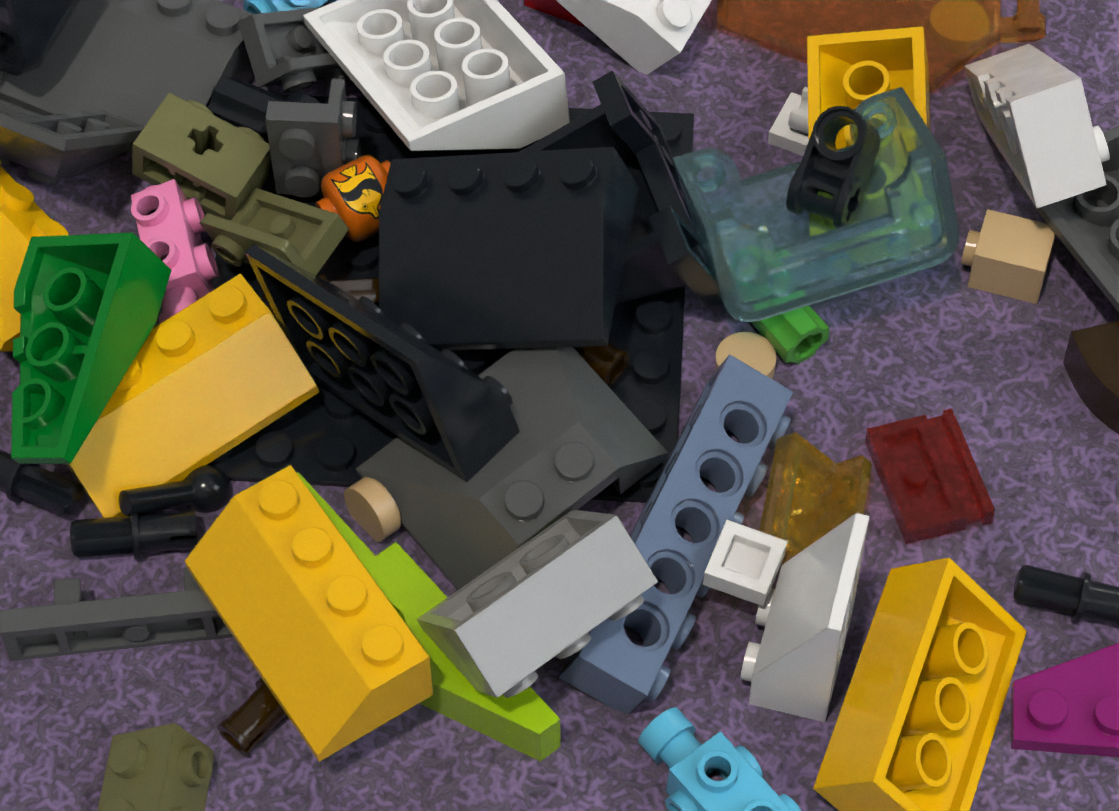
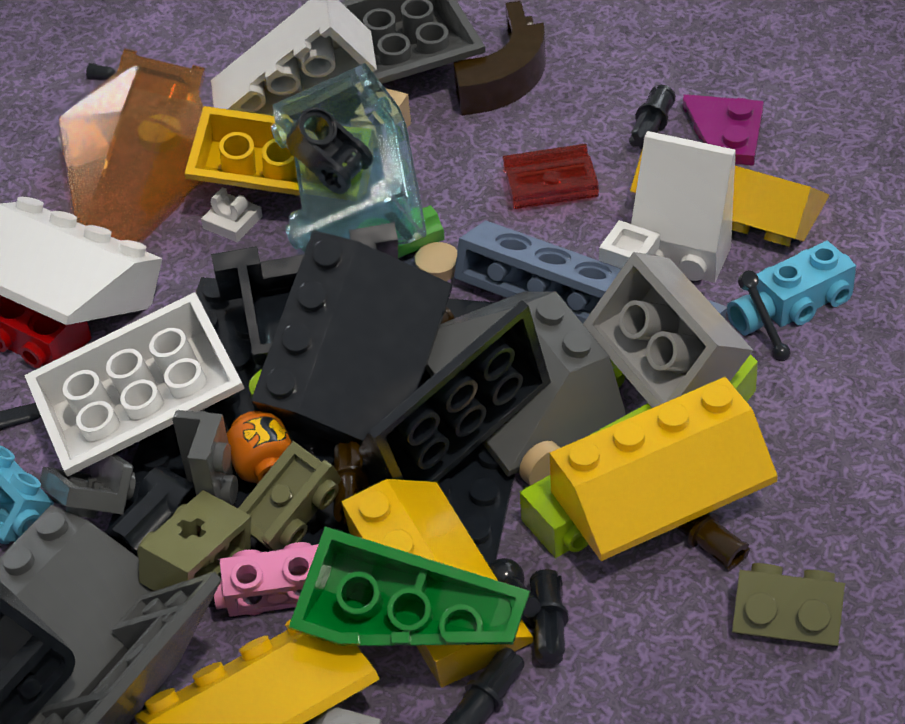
camera: 80 degrees left, 10 degrees down
dark grey hinge [0,567,233,661] -> none
clear yellow bracket [759,432,872,564] -> none
none -> black hinge [738,270,791,361]

